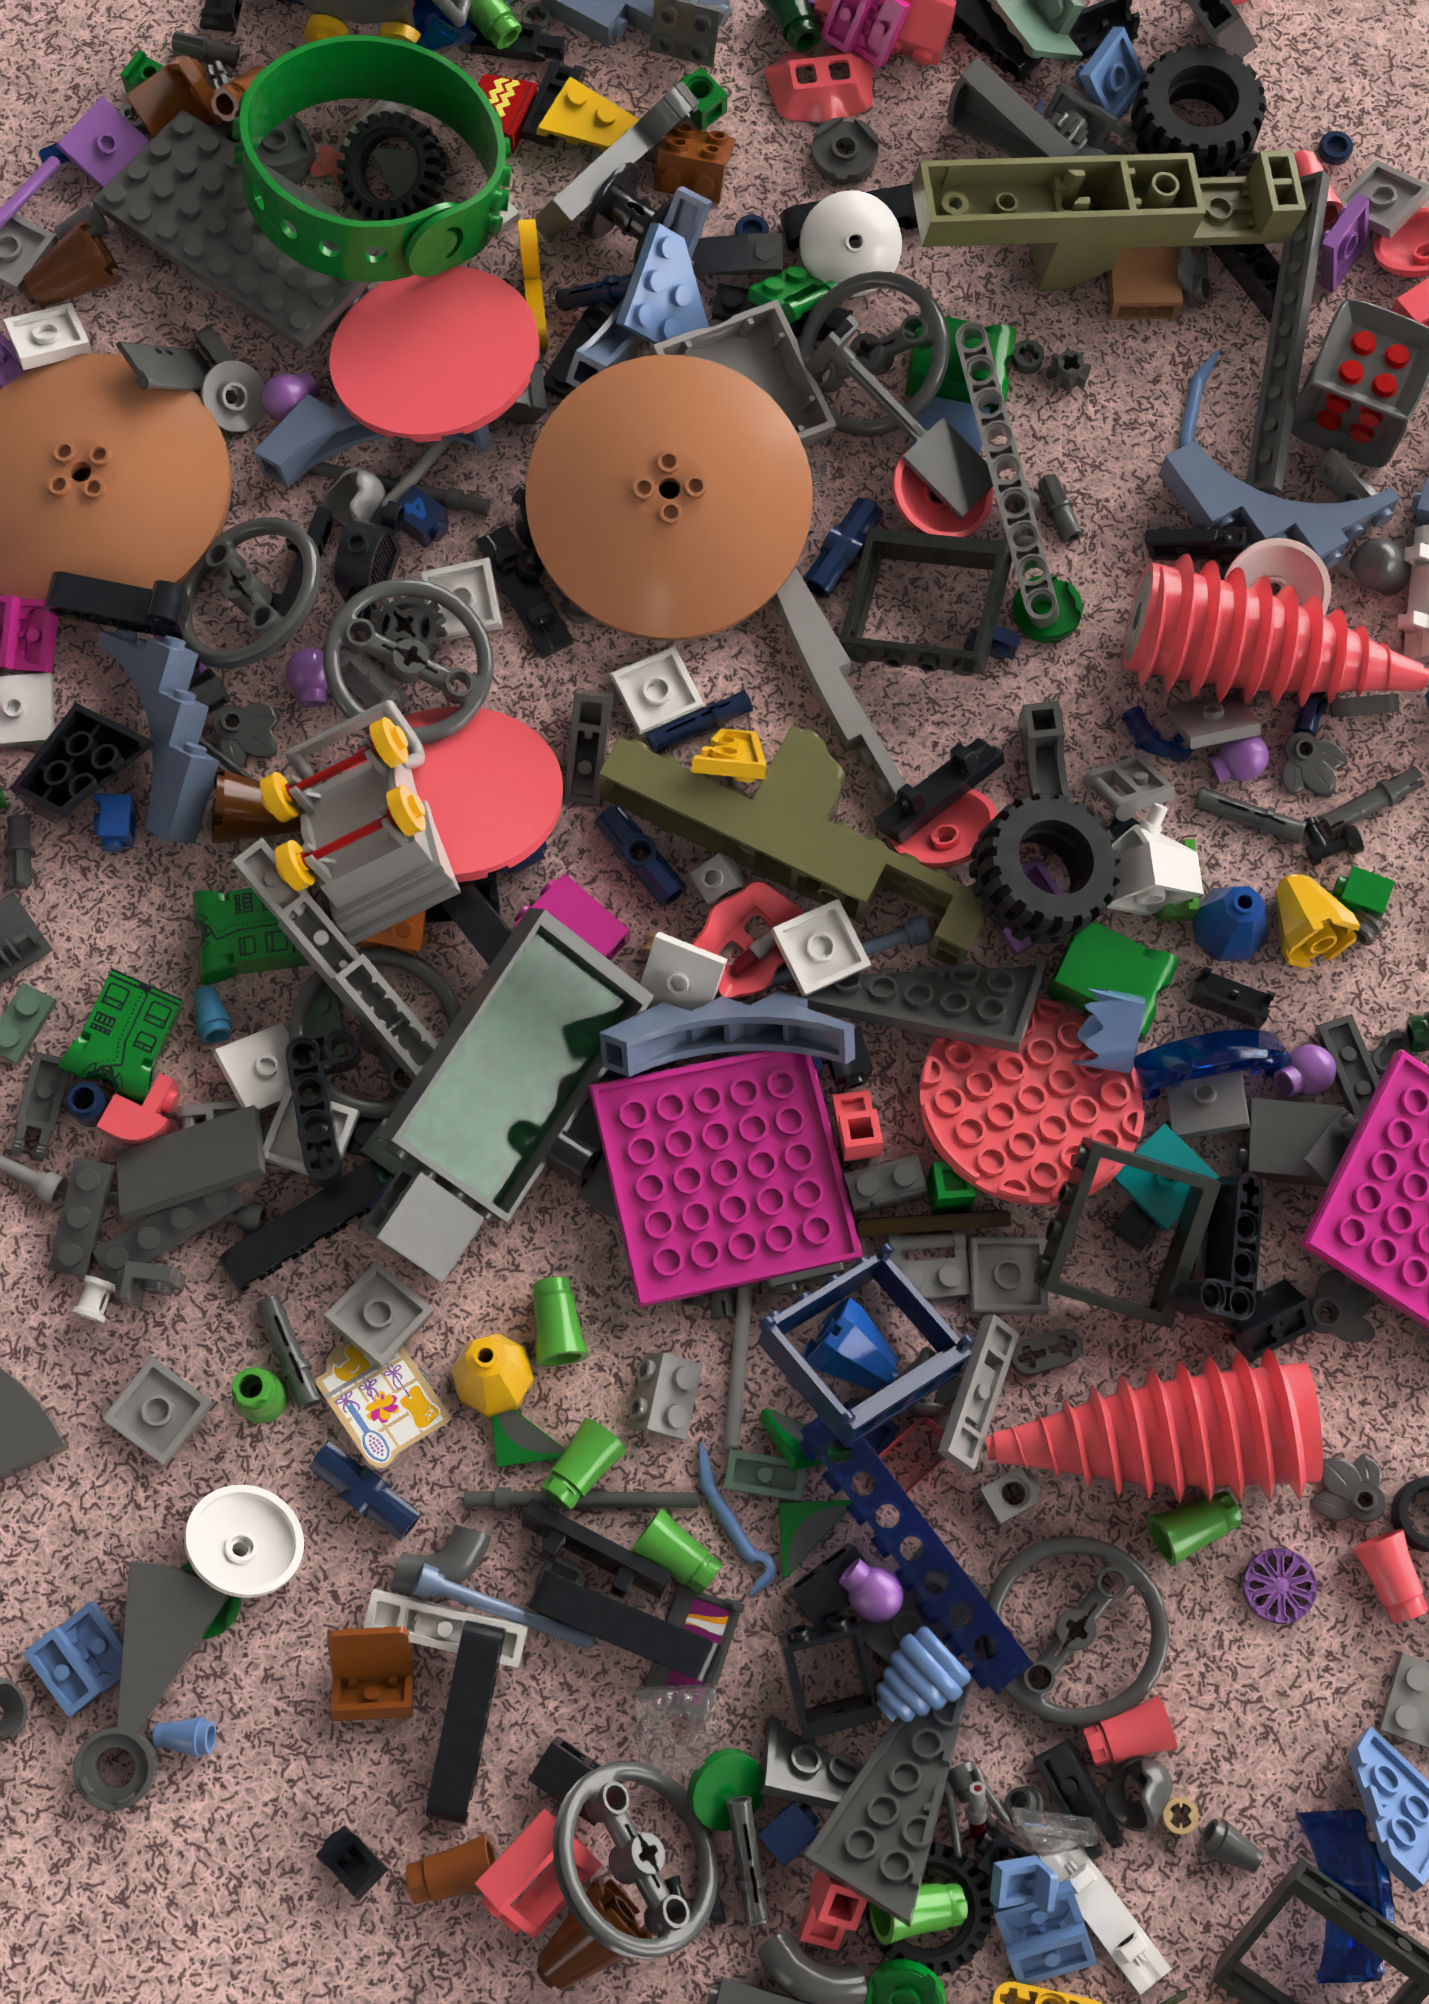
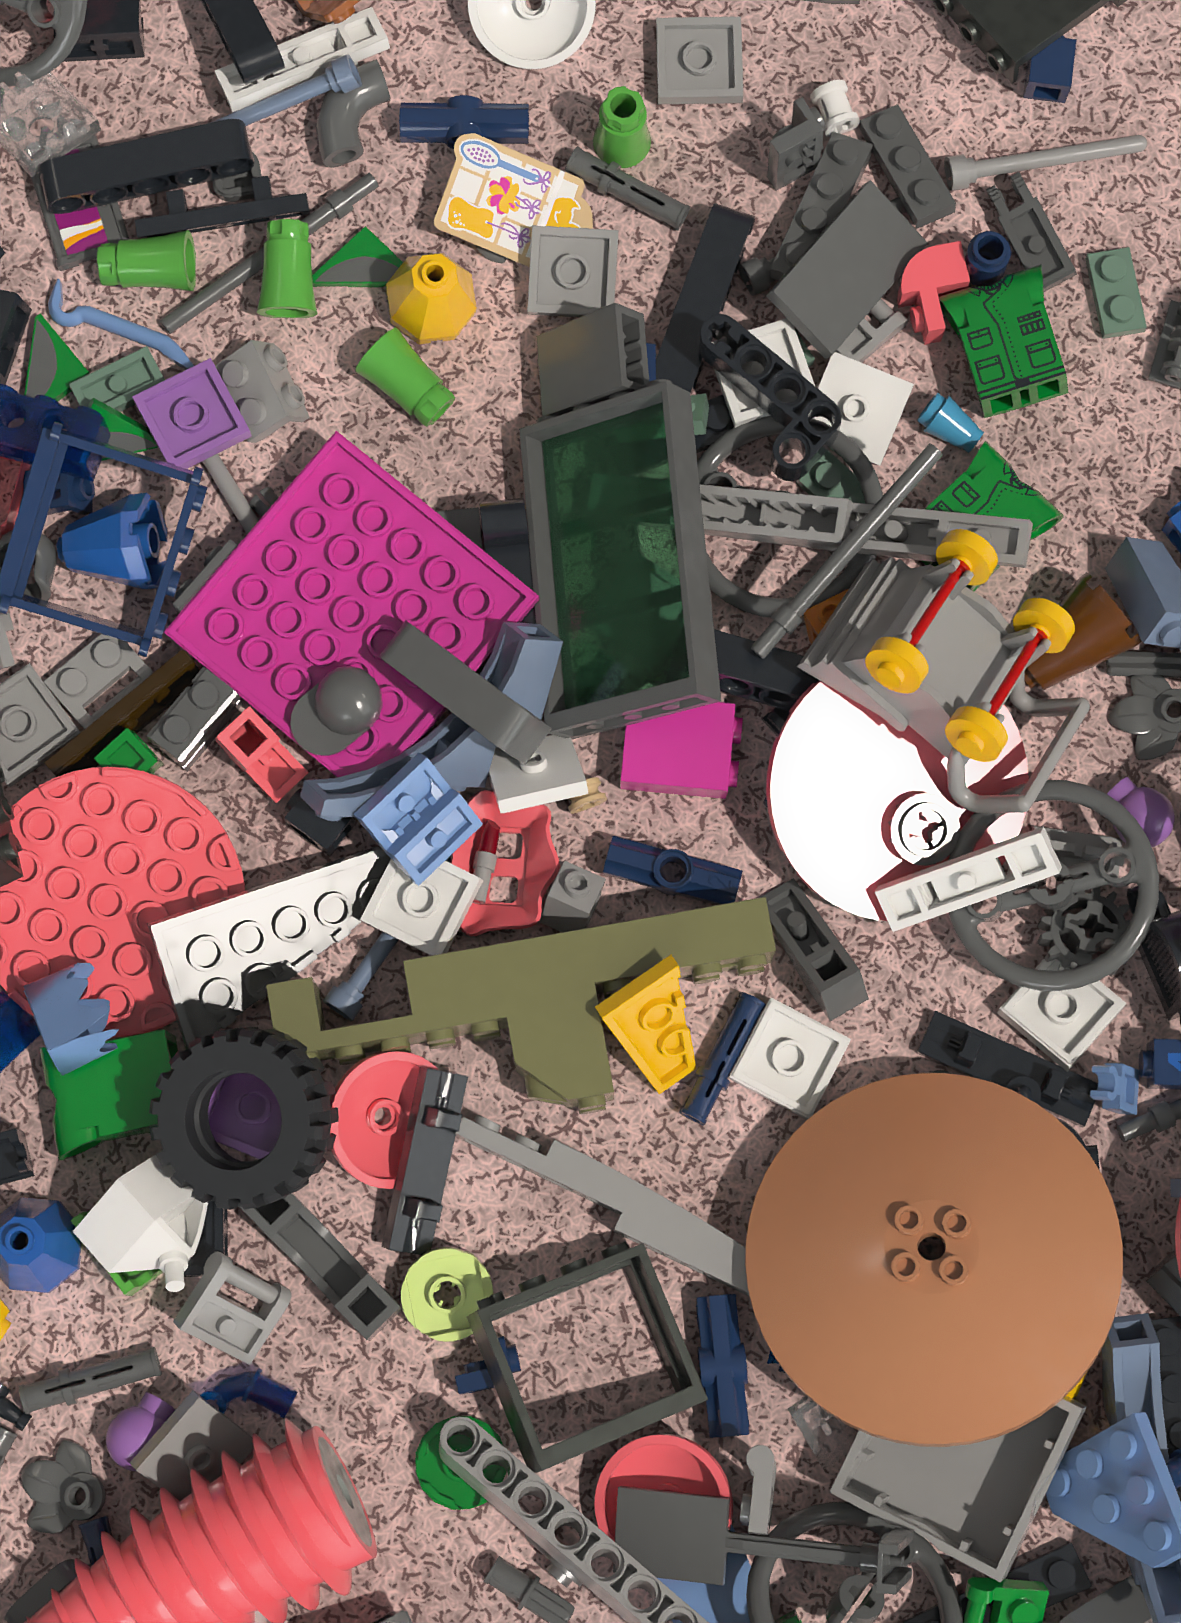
camera: 145 degrees right, 5 degrees up
none -> medium lavender plate [132,358,252,469]
none -> dark grey cap [290,666,383,756]
none -> medium blue slope [353,752,483,886]
none -> dark grey beam [379,620,552,764]
none -> yellowish green plate [401,1247,493,1342]
none -> light grey plate [740,1445,776,1536]
none -> dark grey bar [750,443,943,659]
none -> white hinge [875,826,1062,932]
none -> gear [888,793,960,866]
none -> medium blue plate [1090,1063,1139,1115]

